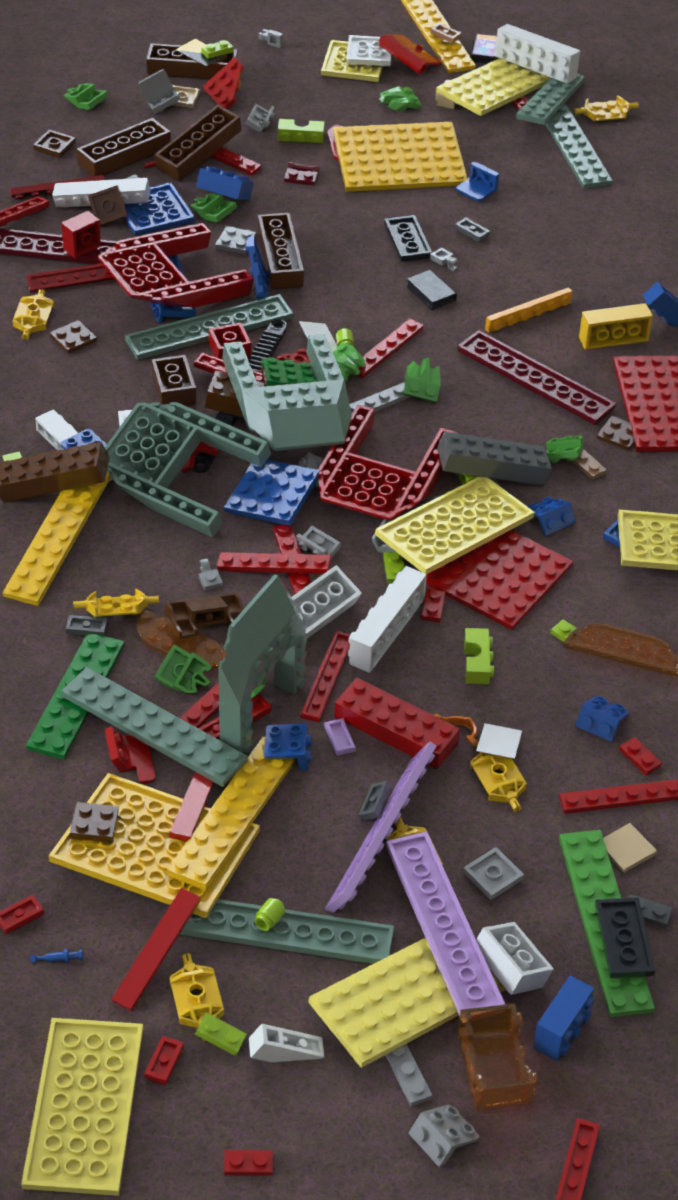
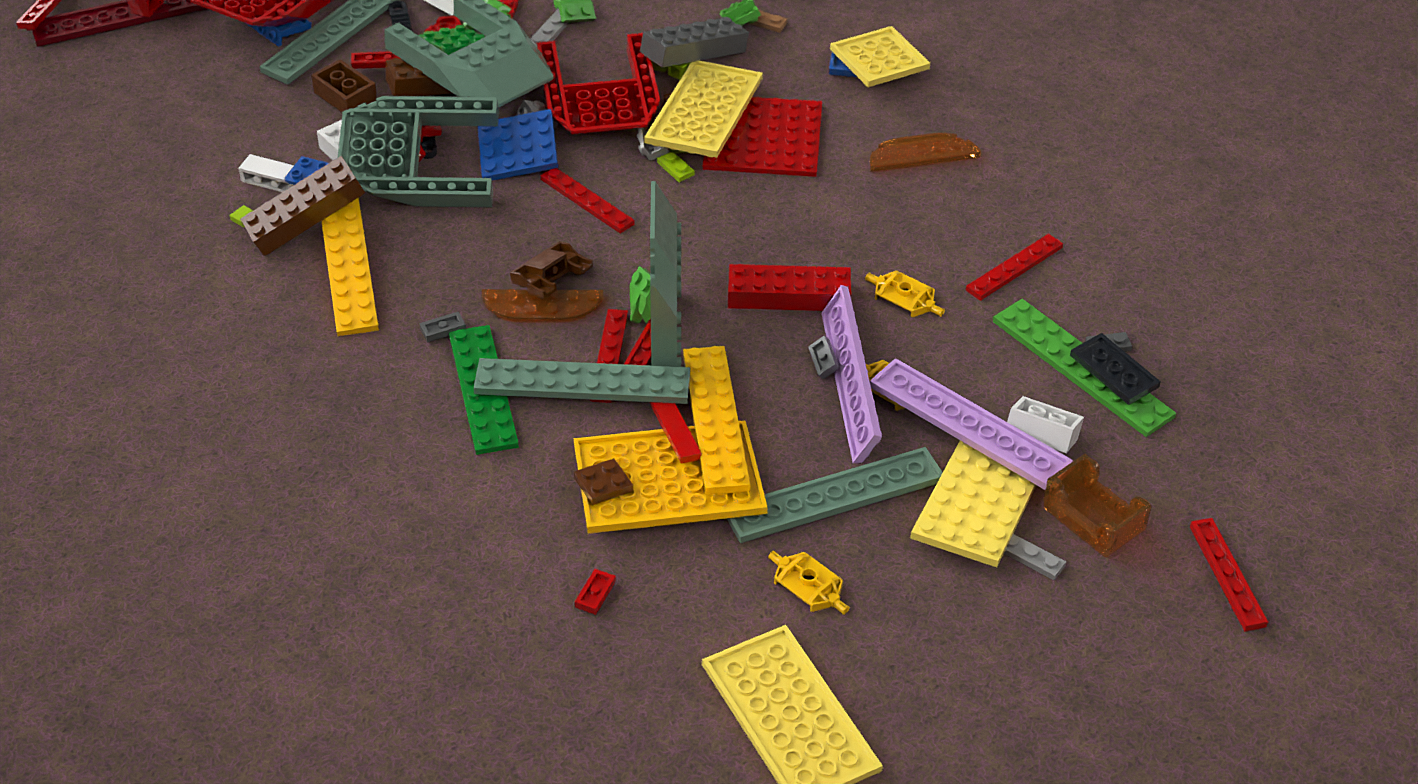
camera: 30 degrees left, 0 degrees up
yellow plate [13,289,54,340] -> none
red plate [27,263,114,292] -> none
blue piece [30,948,84,964] -> none
plate [50,320,97,354] -> none
yellow plate [73,589,159,617] -> none
red plate [105,727,155,784] -> none
red tile [112,887,201,1012] -> none
red plate [144,1036,184,1085] -> none
bright green plate [153,644,212,693] -> none
lime plate [195,1012,246,1055] -> none
light grey plate [199,558,223,591] -> none
red brick [209,323,251,359] -> none
red plate [217,552,332,574] -> none
red plate [224,1150,273,1176] -> none
white slope [249,1024,324,1062] -> none
lime brick [254,898,285,931] -> none
blue bracket [264,723,313,770] -> none
white brick [291,565,362,639] -> none
light grey bracket [296,526,342,558] -> none
red tile [300,631,351,723] -> none
lavender tile [324,718,356,756] -> none
white brick [348,566,426,673] -> none
light grey bracket [409,1105,479,1167] -> none
red plate [421,589,446,622] -> none
orange helmet [434,714,478,746] -> none
light grey plate [463,847,524,900] -> none
lime arch [464,628,494,684] -> none
white sticker [476,724,522,758] -> none
blue bracket [527,497,576,536] -> none
blue brick [533,975,595,1061] -> none
lime plate [550,619,578,643] -> none
blue bracket [575,696,629,742] -> none
tan tile [603,823,657,873] -> none
red plate [619,737,662,775] -> none

